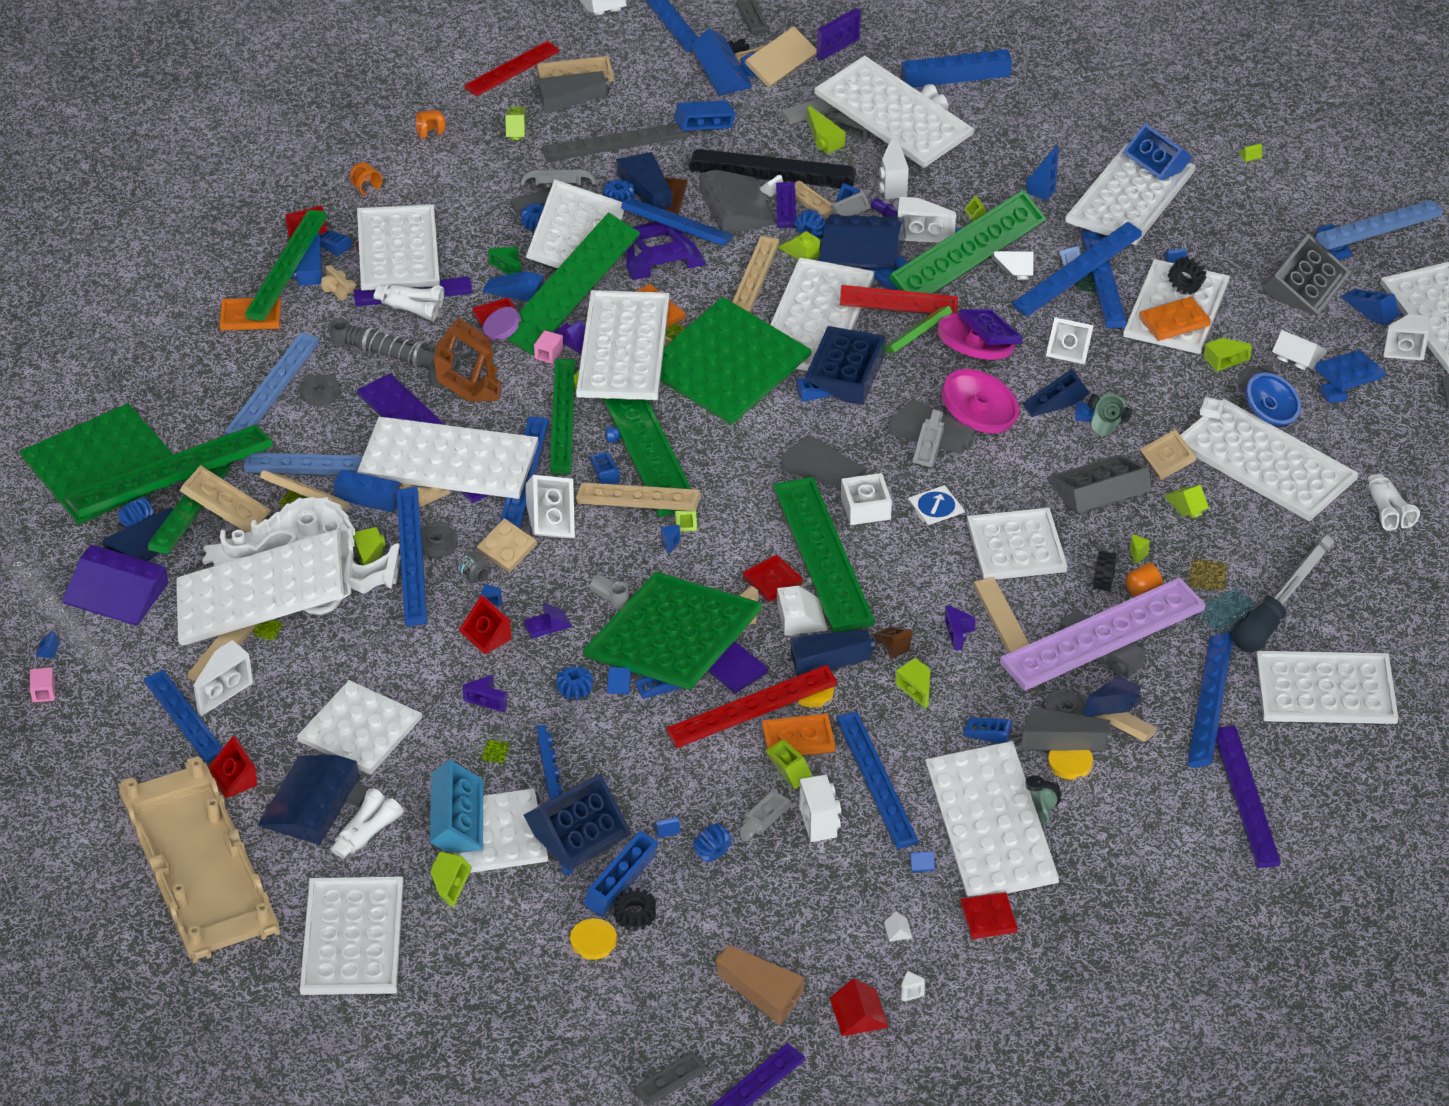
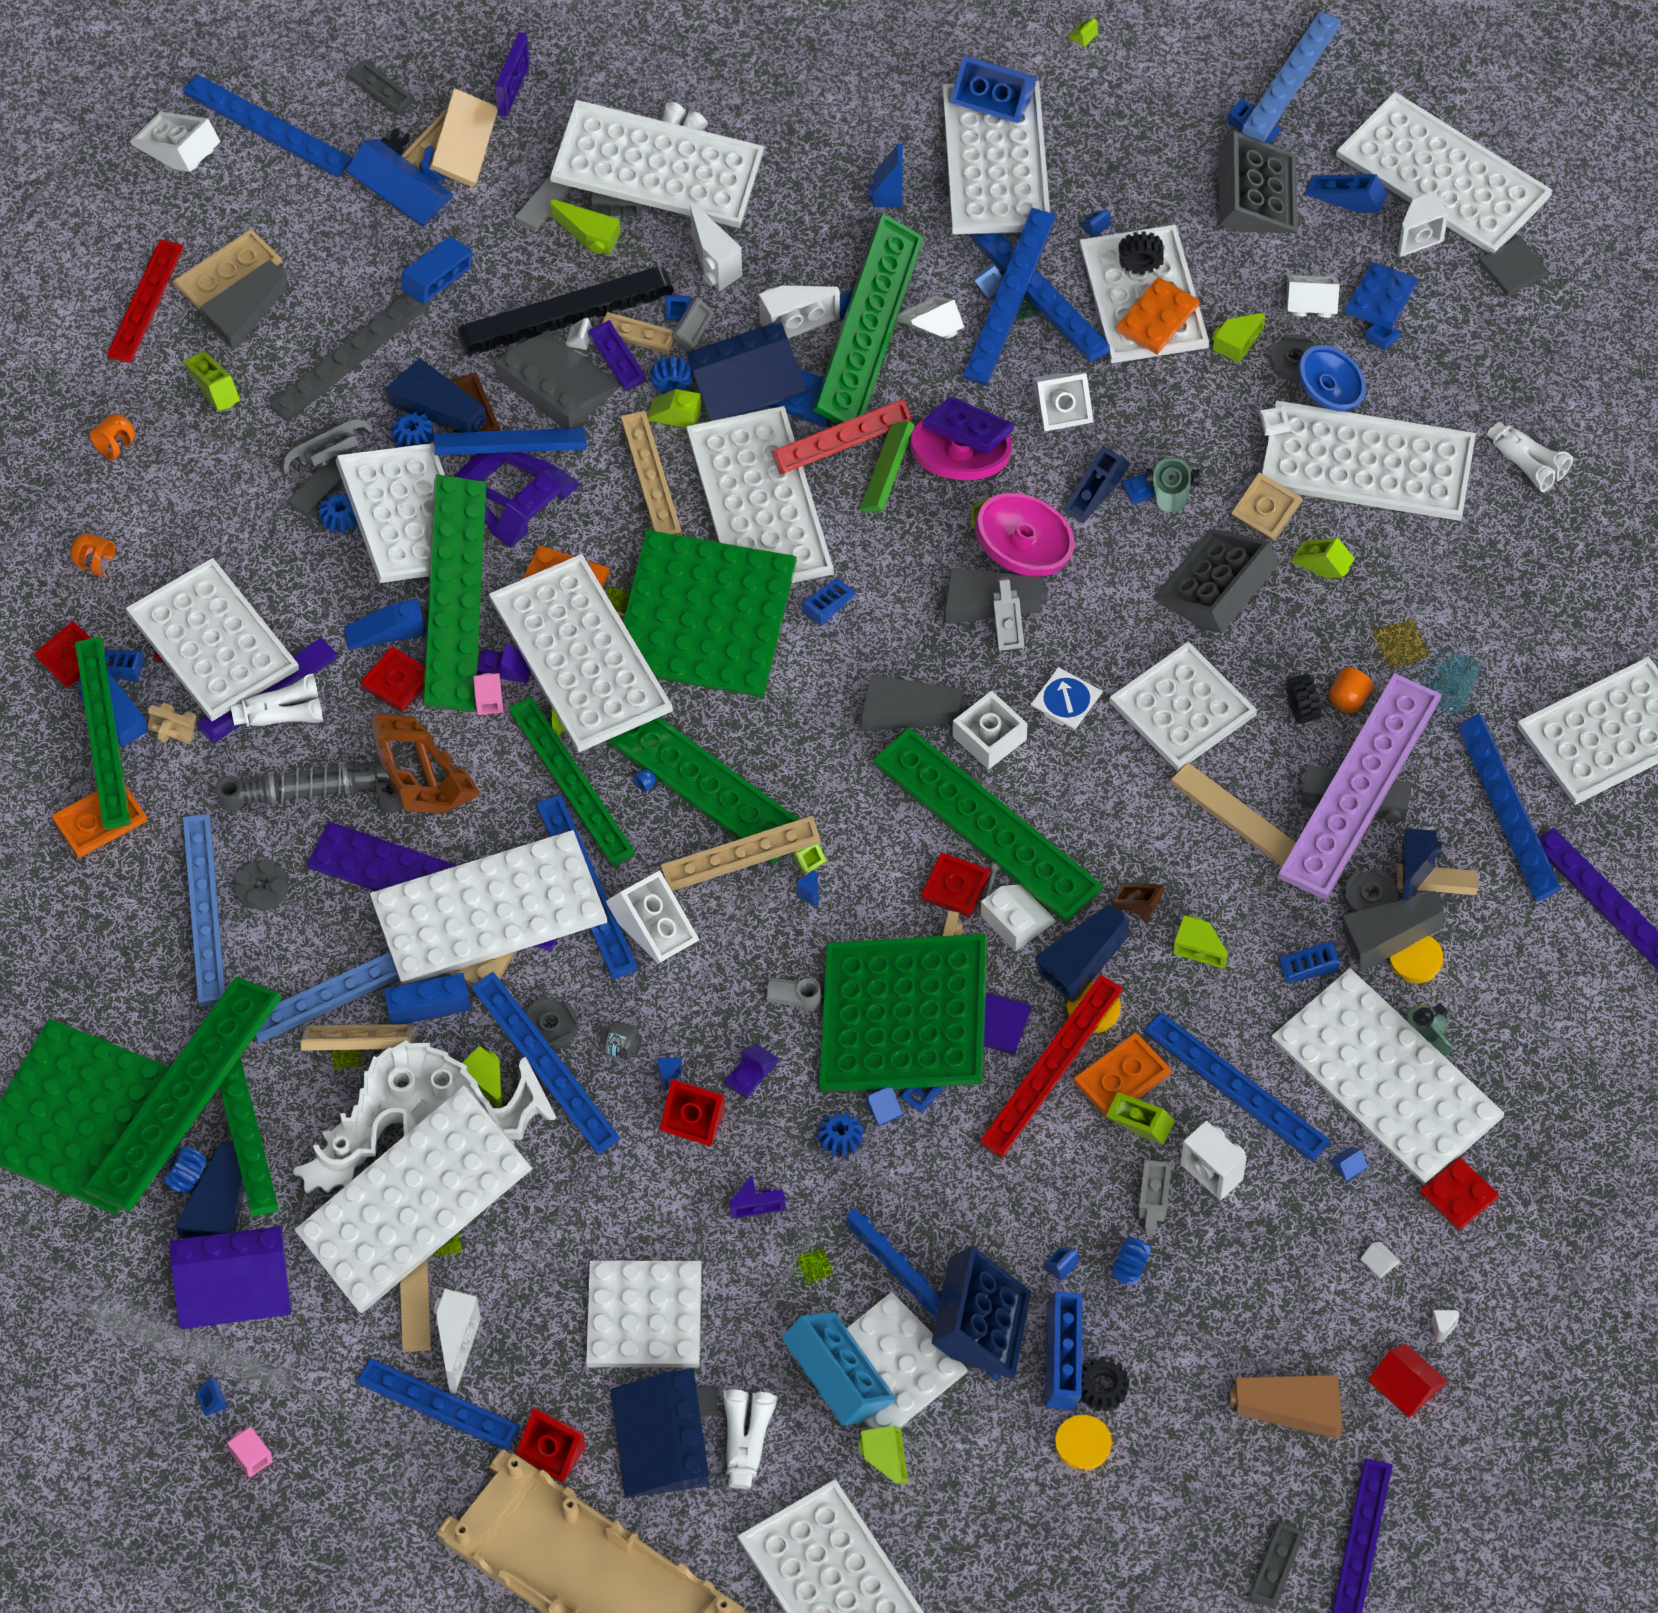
camera: 30 degrees left, 15 degrees up
tan plate [180,465,271,533] -> none
tan plate [477,518,537,572] -> none
medium lavender tile [483,307,521,341] -> none
green slope [488,247,522,275] -> none
blue slope [589,451,620,484] -> none
dark blue slope [805,326,885,405] -> none
dark purple axle [871,198,898,217] -> none
blue brick [901,49,1012,88] -> none
dark purple slope [944,605,975,650] -> none
lime slope [964,195,987,221] -> none
lime slope [1130,535,1150,564] -> none
black piece [1231,533,1335,653] -> none

